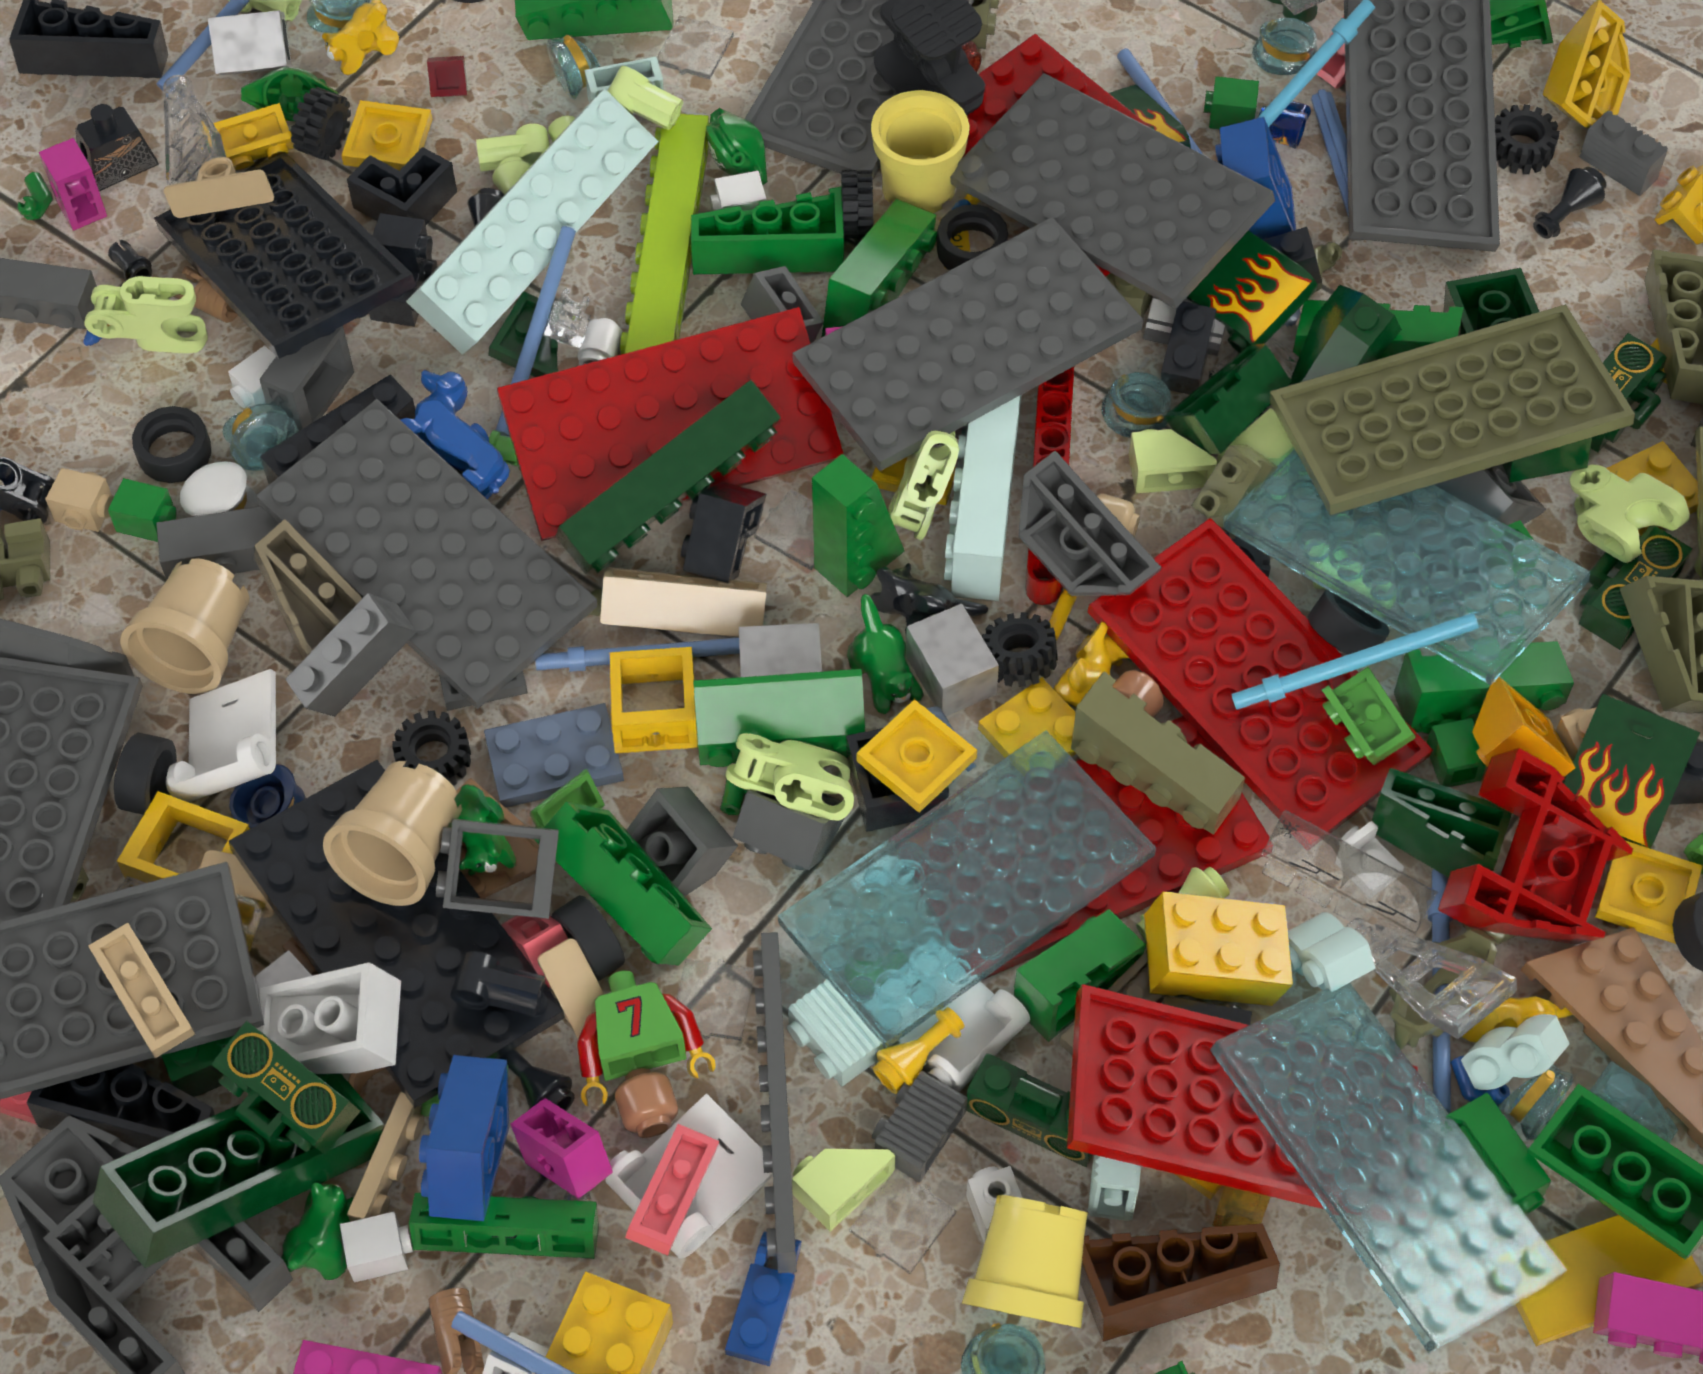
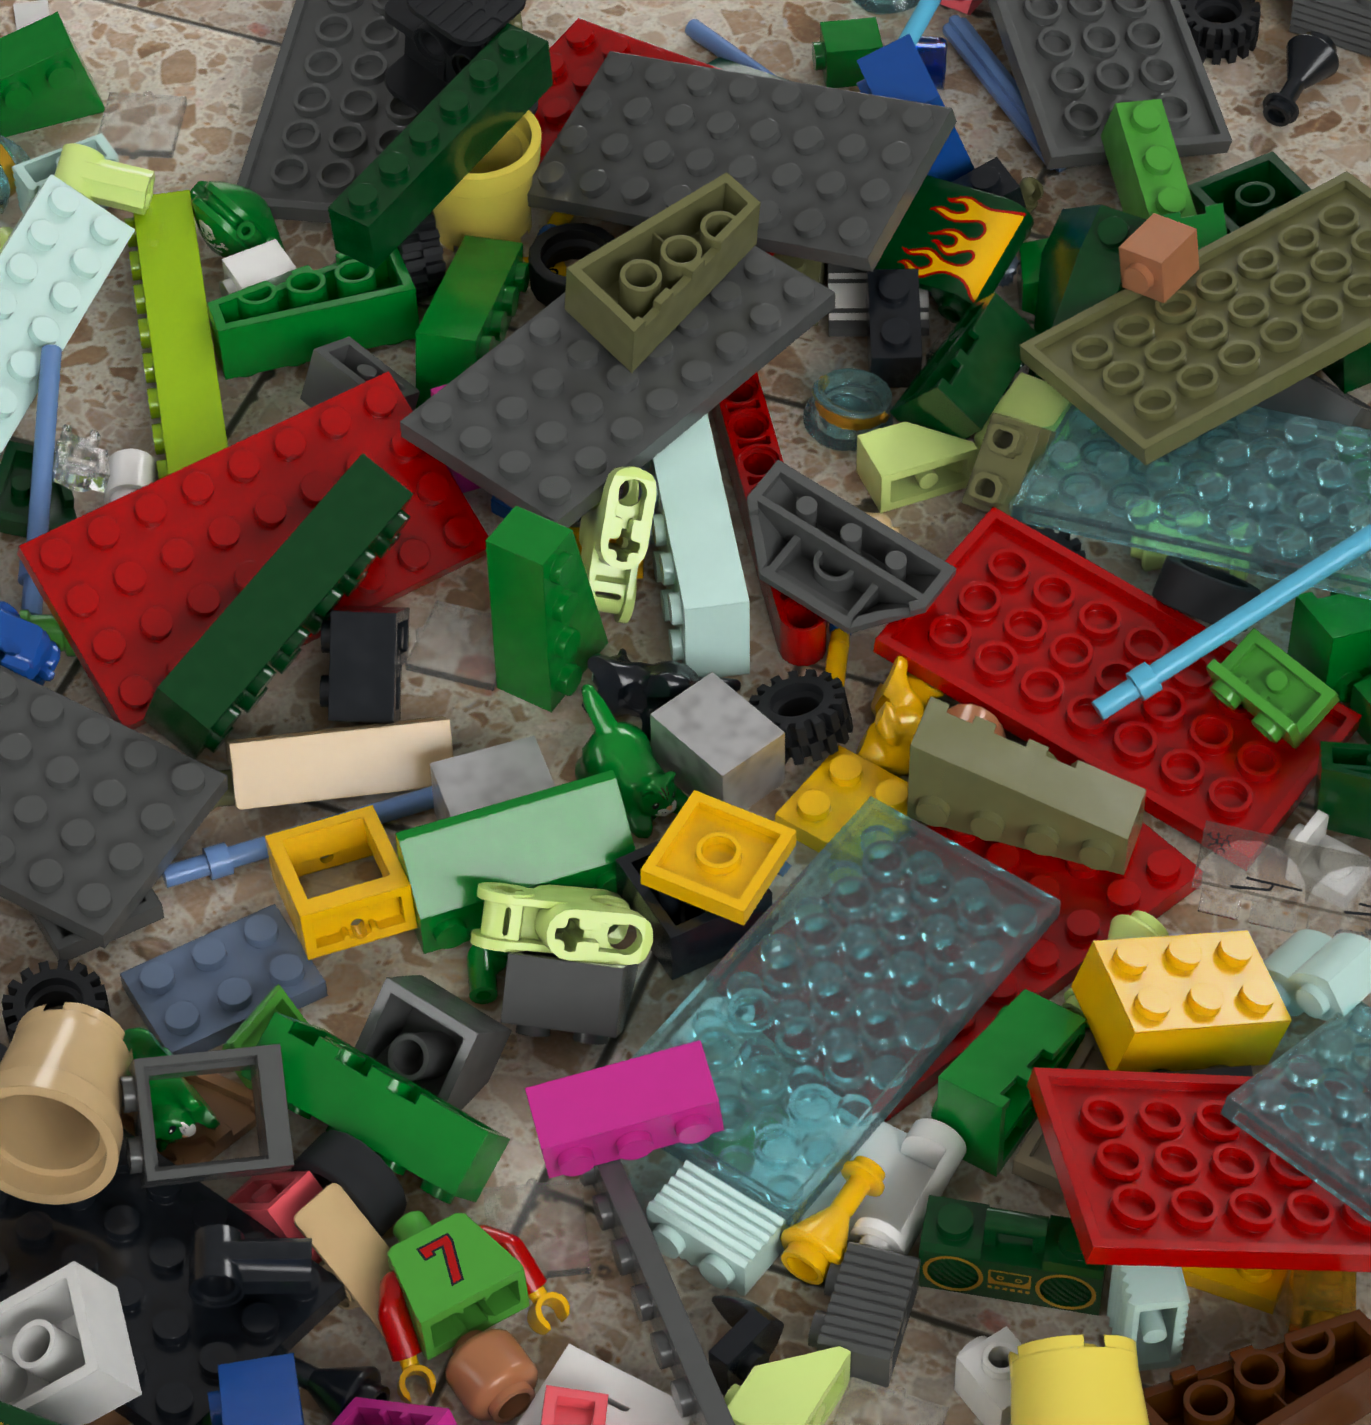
camera: 15 degrees left, 10 degrees down
none -> dark green brick [328,23,553,270]
none -> dark pink brick [525,1040,724,1178]
none -> olive wedge [565,172,761,373]
none -> black plate [708,1295,784,1396]
none -> bright green brick [1101,99,1197,220]
none -> nougat brick [1119,213,1199,303]

